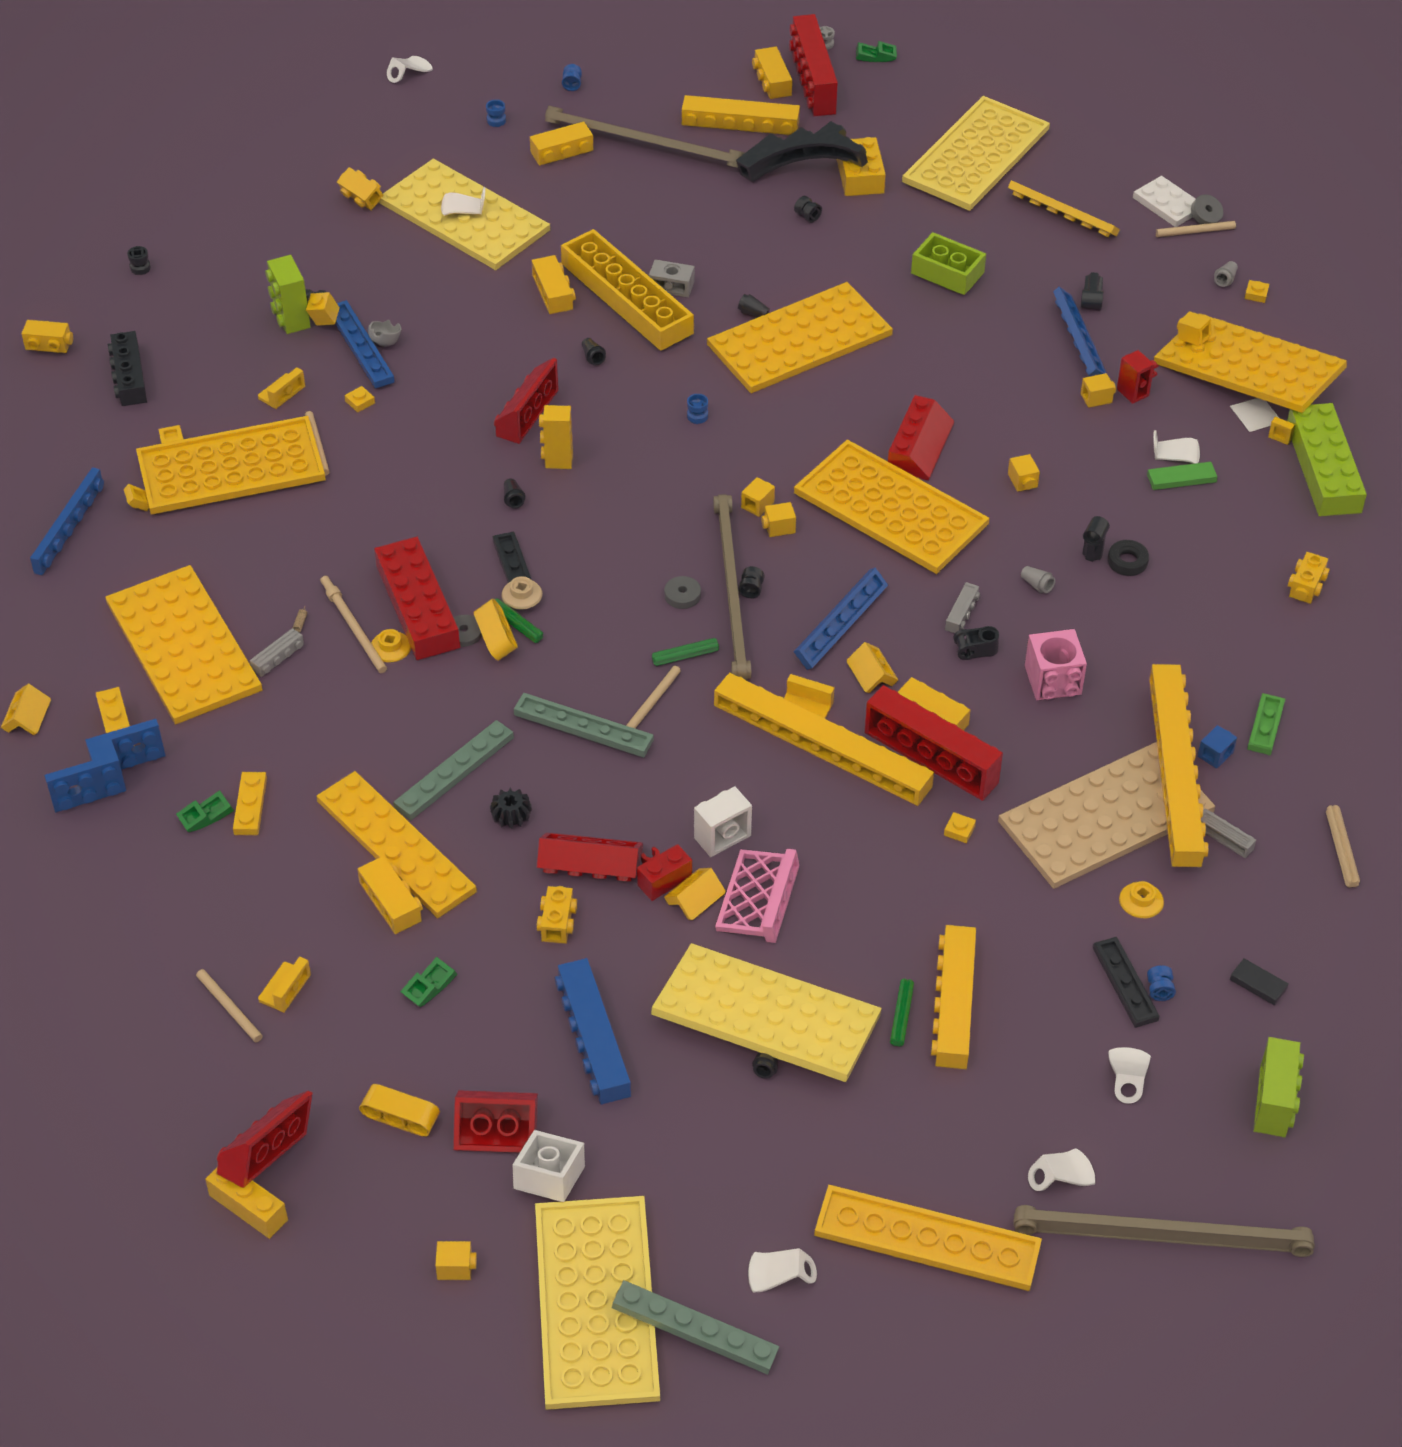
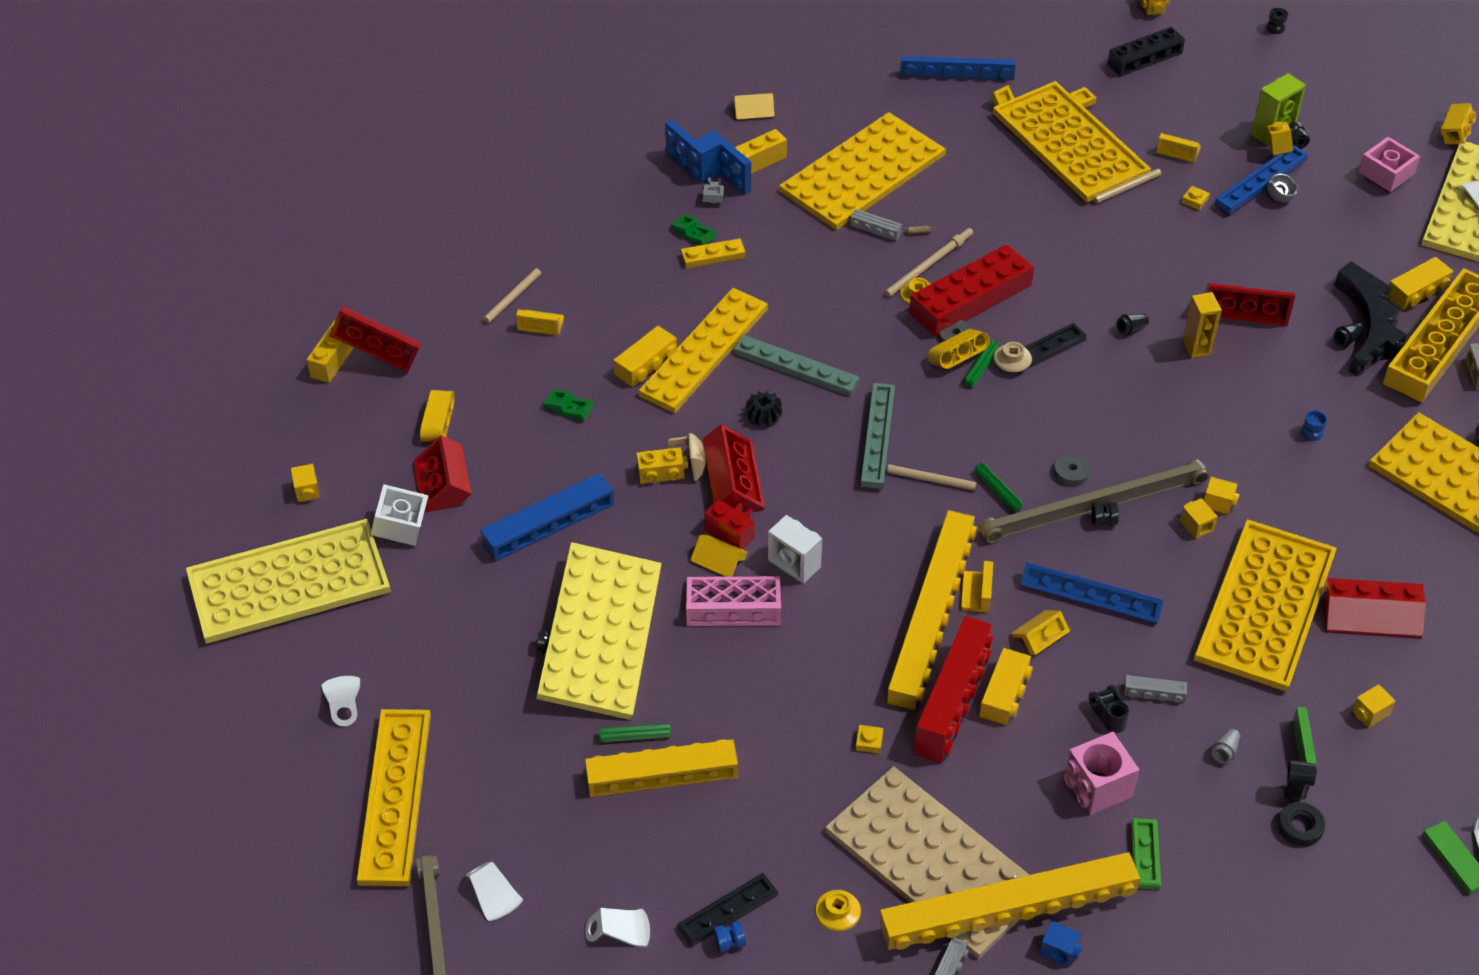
camera: 75 degrees right, 0 degrees up
sand green plate [612,1280,779,1375] -> none
none -> tan piece [668,433,706,481]
none -> light grey plate [703,177,724,204]
none -> bright green tile [1131,818,1161,890]
none -> bright green tile [1293,707,1318,769]
none -> black arch [1334,261,1407,376]
none -> bright pink brick [1359,137,1420,192]

